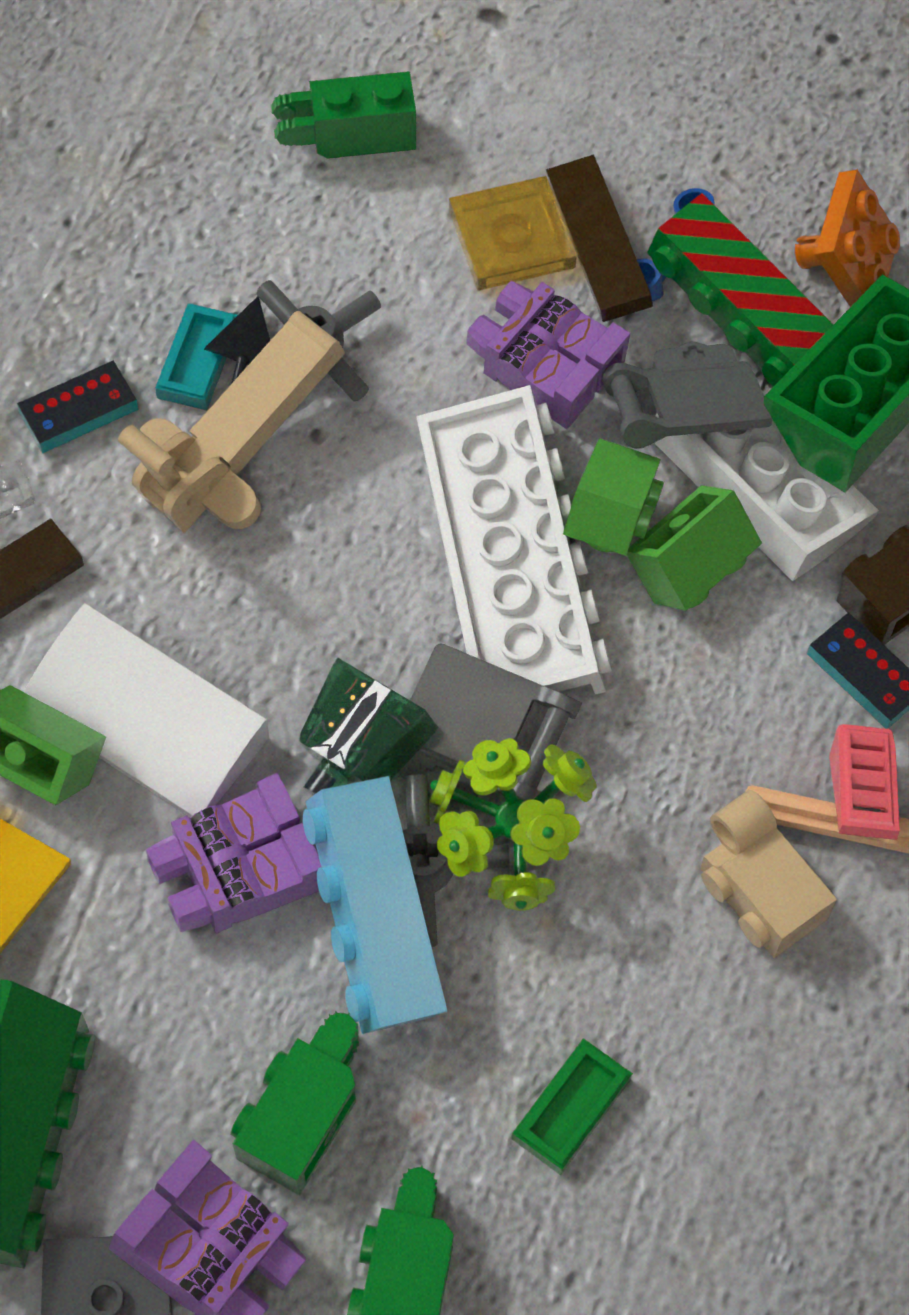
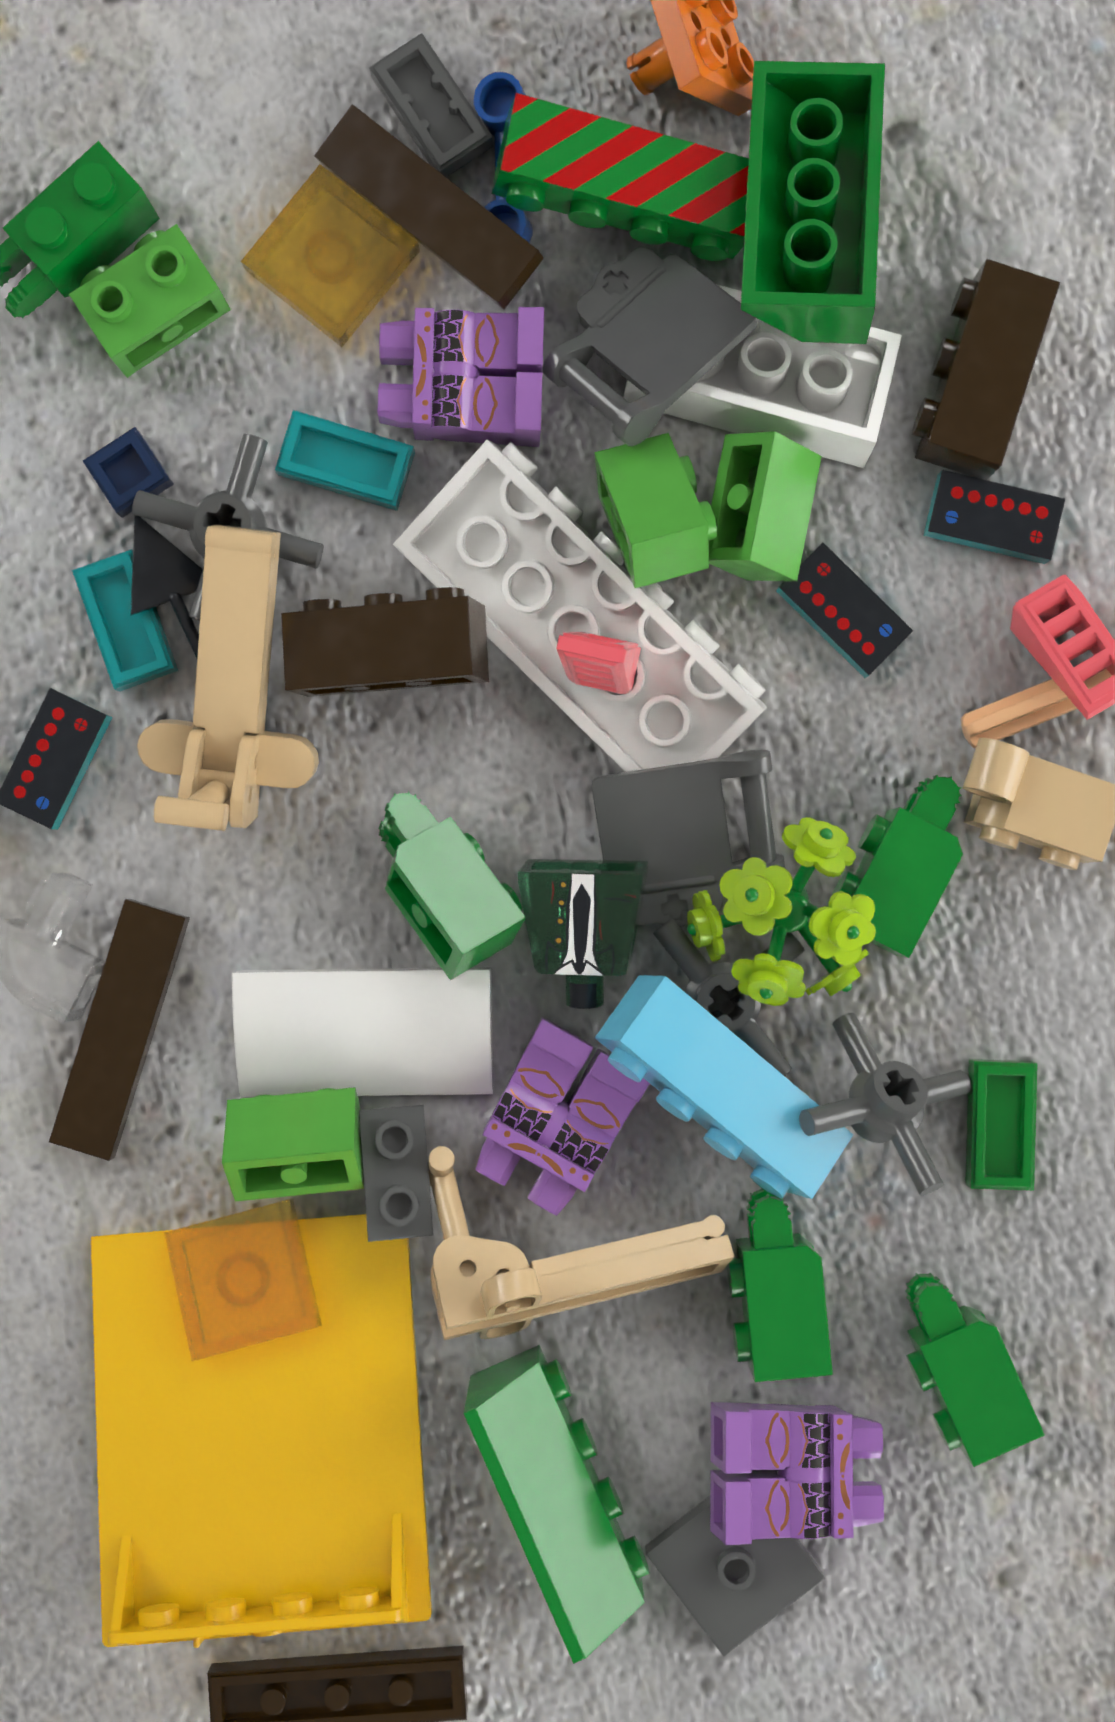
camera: 30 degrees left, 25 degrees up
none -> bright green brick [69,224,231,378]
none -> dark blue tile [83,427,174,518]
none -> teal tile [275,410,415,511]
none -> dark brown brick [281,587,489,697]
none -> dark grey hinge [359,1105,434,1242]
none -> dark grey plate [369,33,493,177]
none -> hinge [378,791,526,980]
none -> tan piece [428,1146,735,1340]
none -> coral slope [556,632,641,694]
none -> black tile [776,542,913,678]
none -> dark grey bar [799,1013,971,1196]
none -> green hinge [831,775,963,958]

